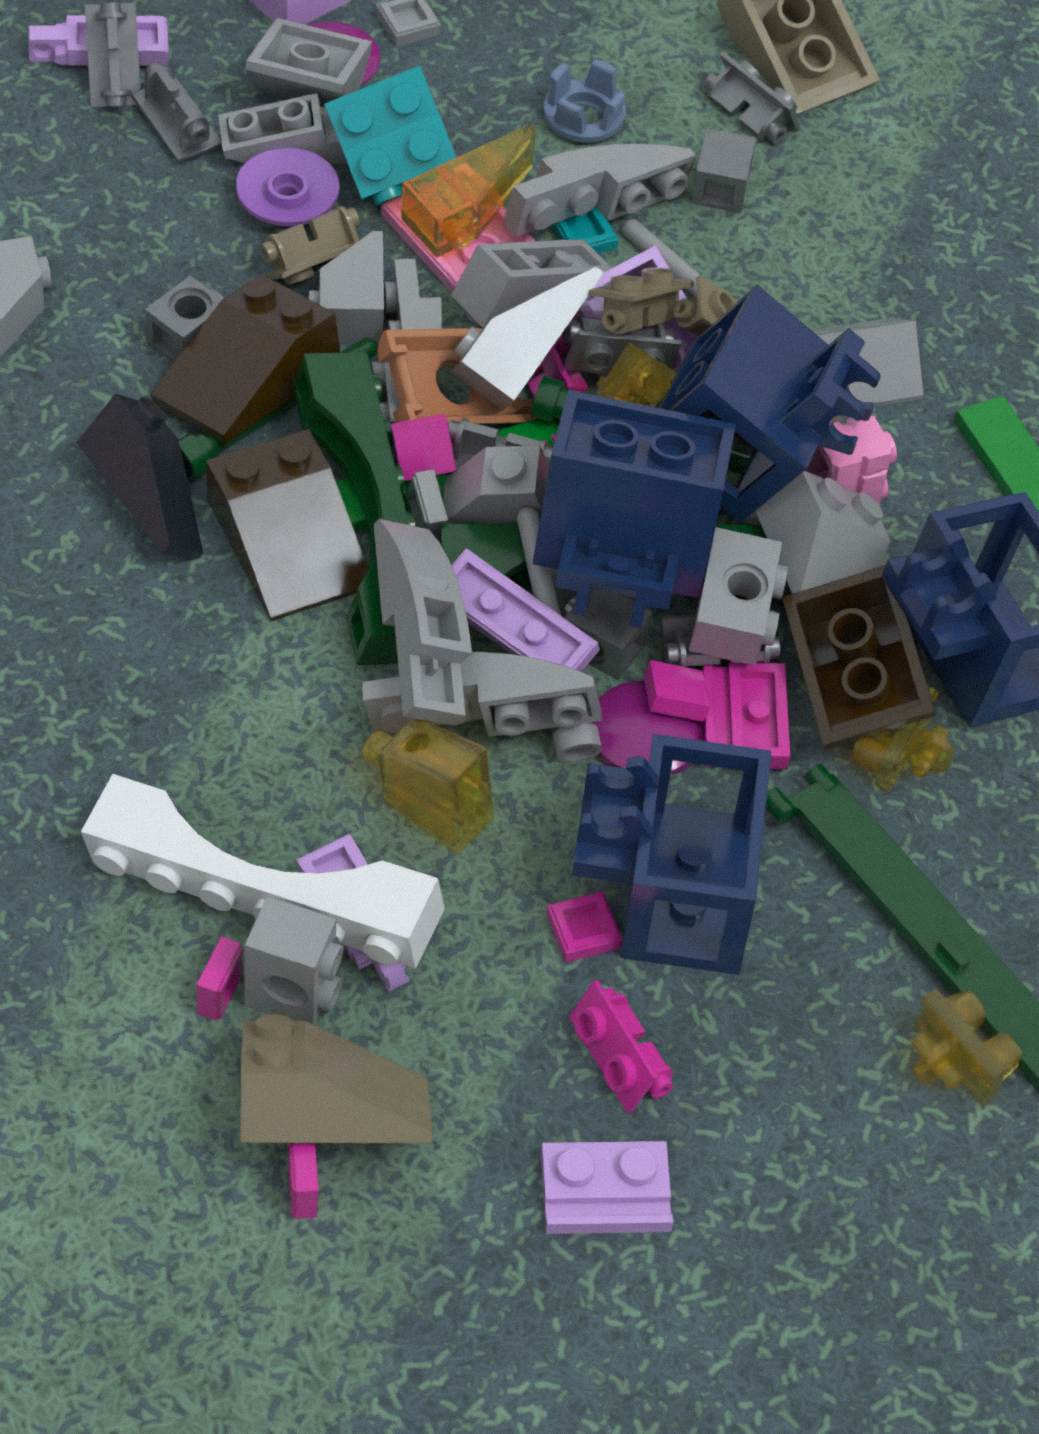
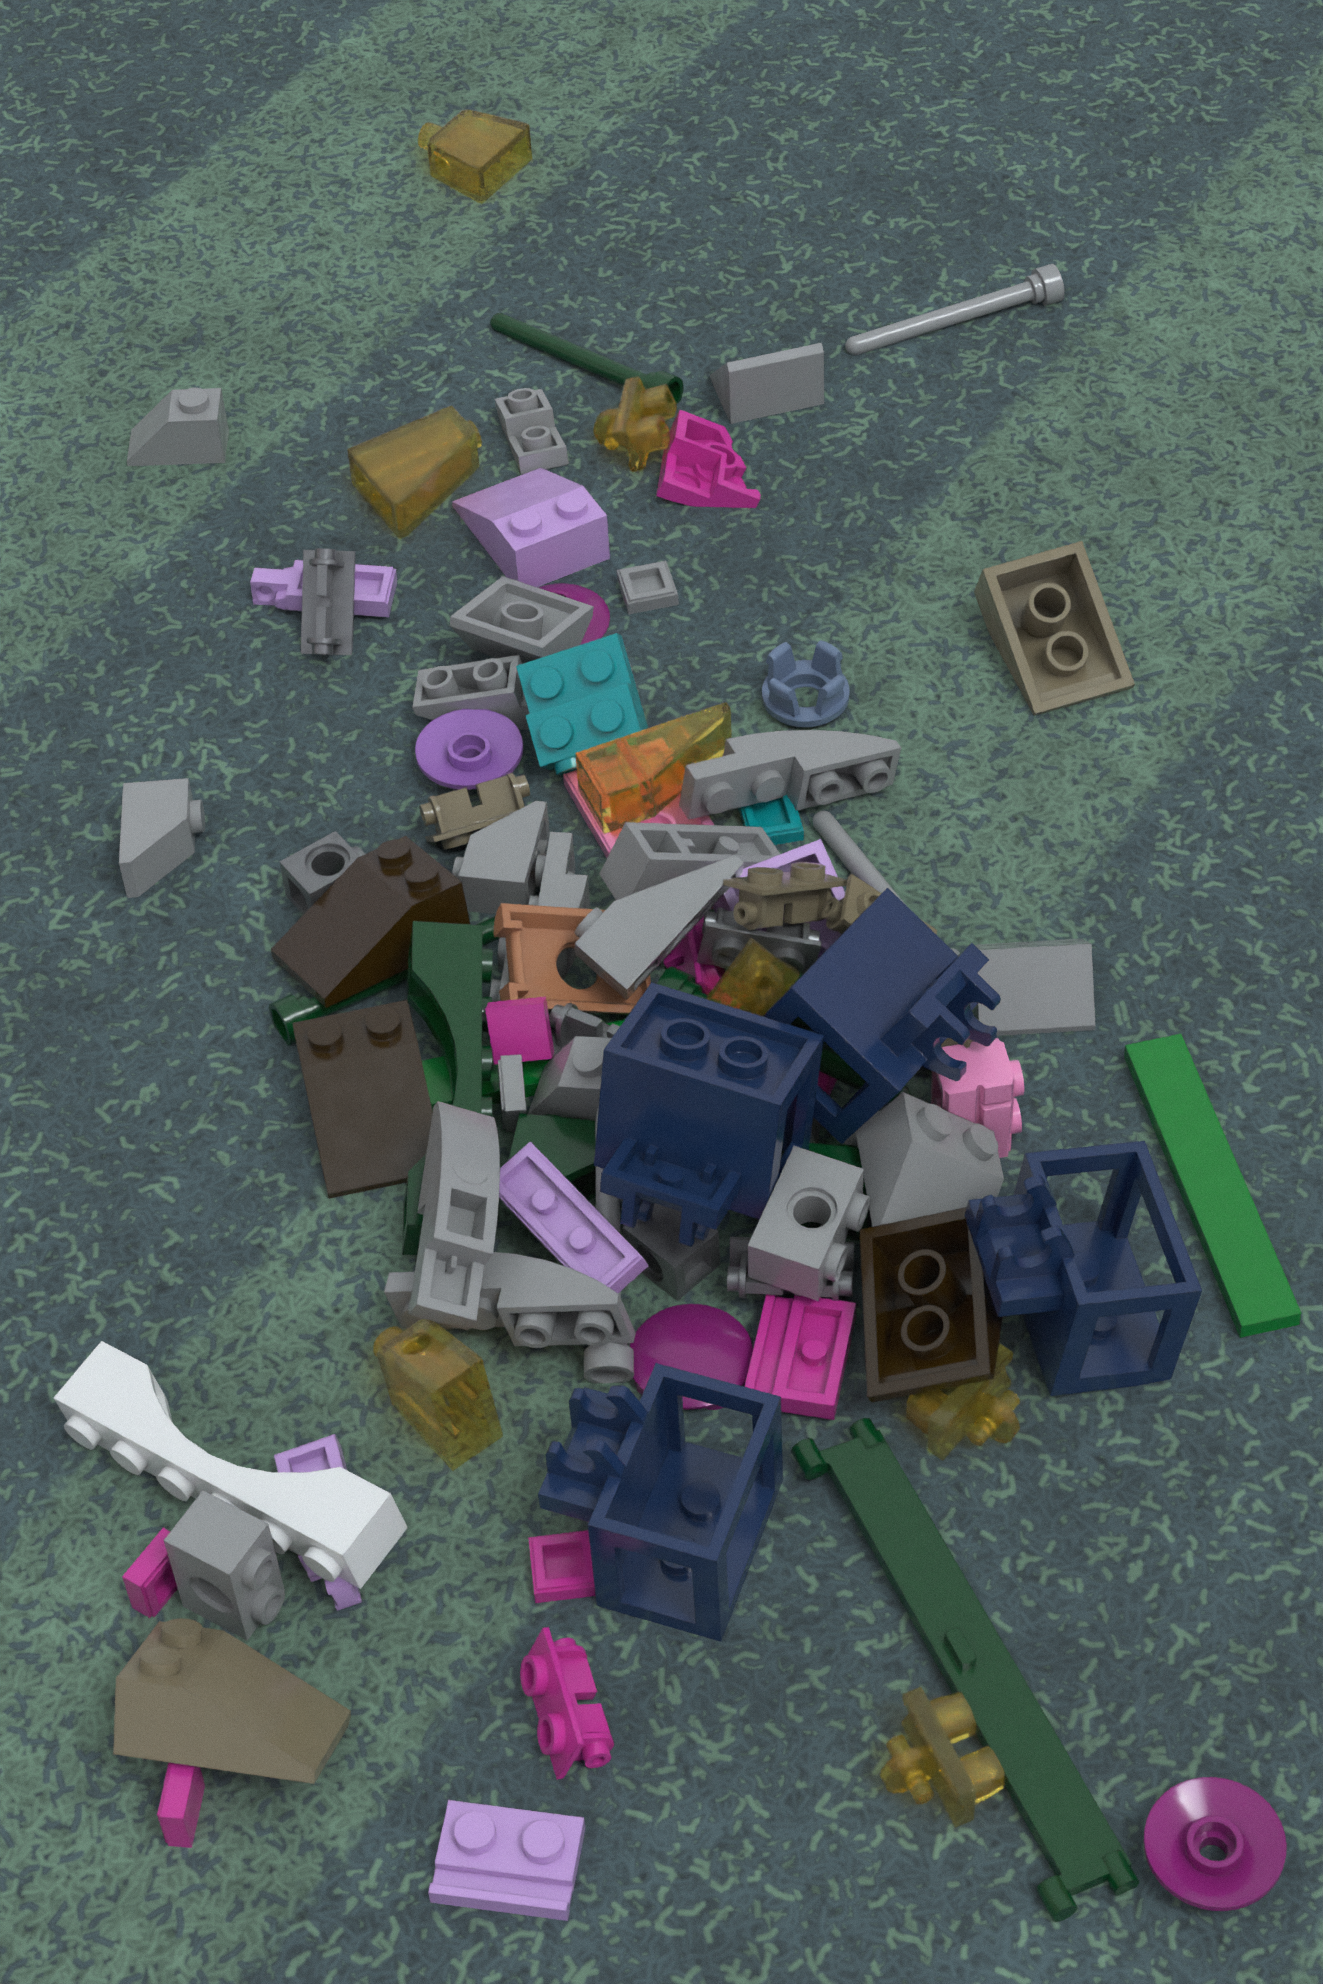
camera: 20 degrees right, 5 degrees down
black slope [76,394,203,560] -> none
flat silver hinge [131,63,222,162] -> none
dark pink tile [643,660,711,722] -> none
flat silver brick [691,128,756,213] -> none
flat silver hinge [703,51,801,144] -> none

